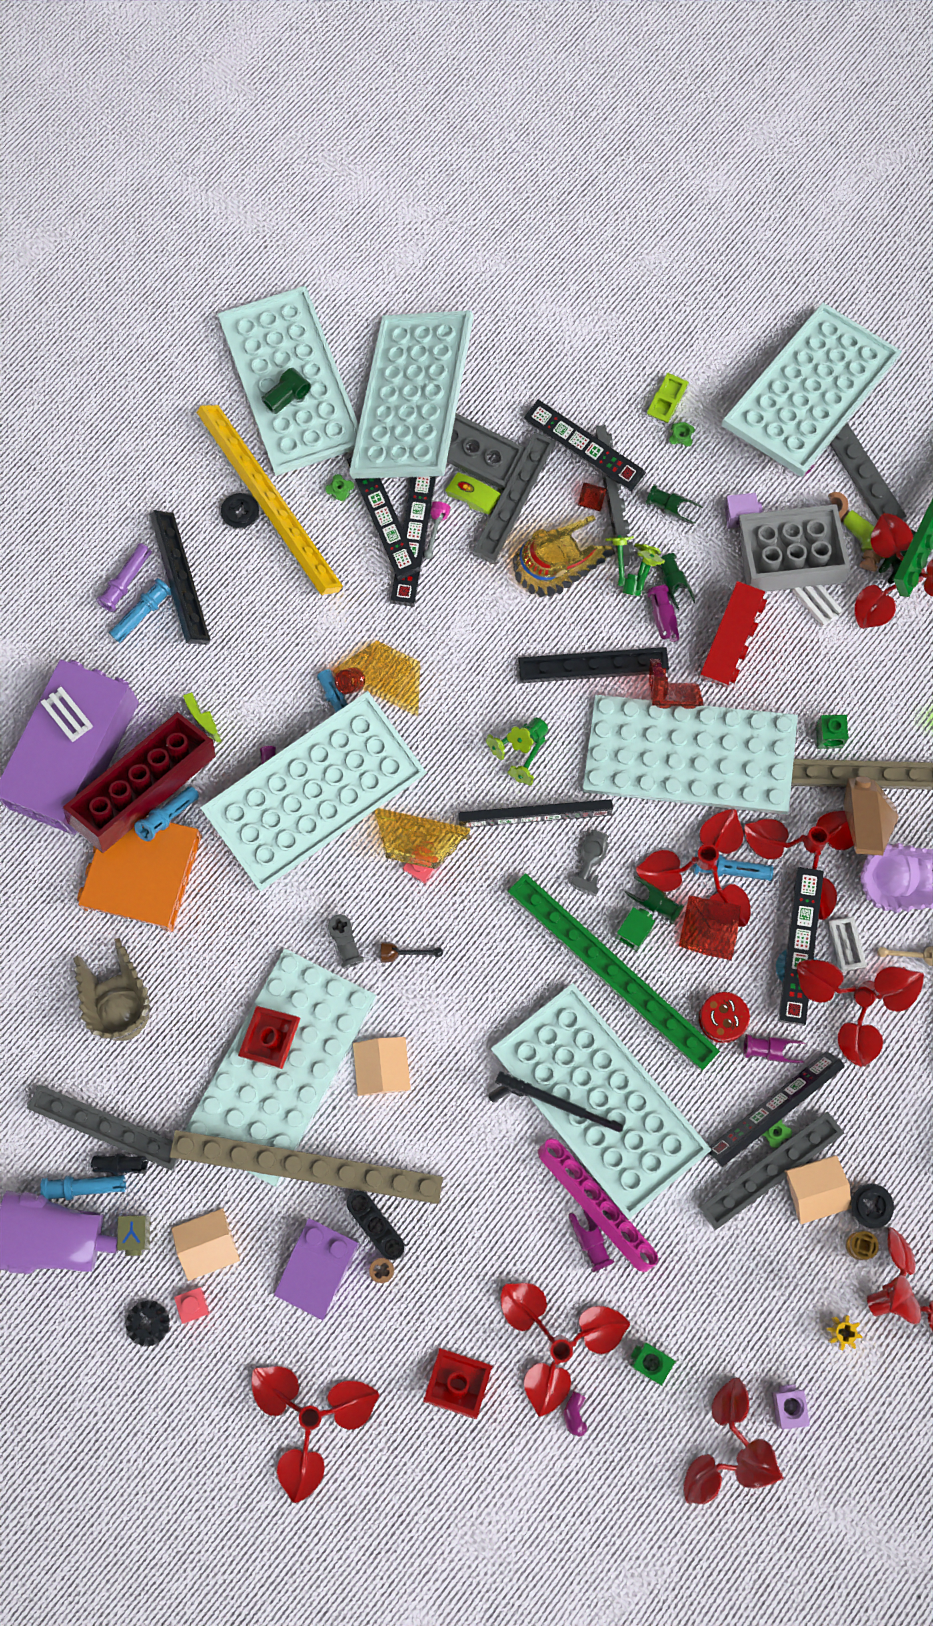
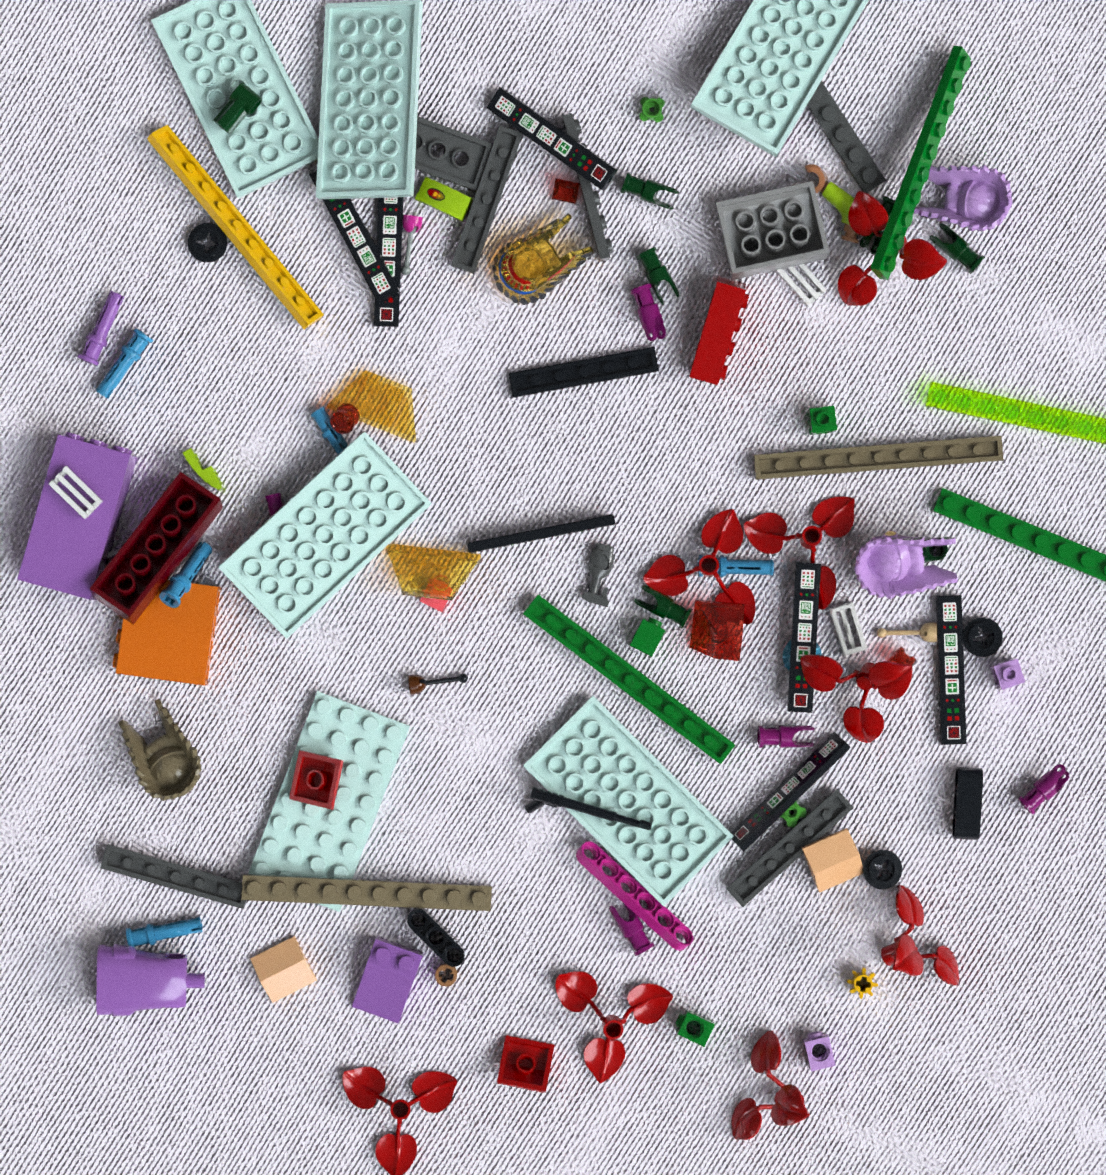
camera: 10 degrees left, 15 degrees up
black pin [91,1153,148,1175] -> none
olive brick [117,1216,151,1256] -> none
black gear [125,1300,170,1347] -> none
black tile [149,510,211,645] -> none
coral plate [174,1287,210,1324] -> none
bright green plate [325,474,354,501] -> none
dark grey connector [328,914,364,969] -> none
light nougat slope [353,1037,411,1097] -> none
lime plant [486,717,549,786] -> none
magenta arm [563,1391,587,1437] -> none
light aqua plate [583,695,798,815] -> none
plant [605,535,665,596] -> none
lime slope [647,372,689,423] -> none
clear red bracket [648,659,703,709] -> none
red head [698,992,750,1043] -> none
lavender brick [724,493,763,529] -> none
medium nougat wedge [843,776,899,856] -> none
pearl gold wheel [846,1231,879,1260] -> none

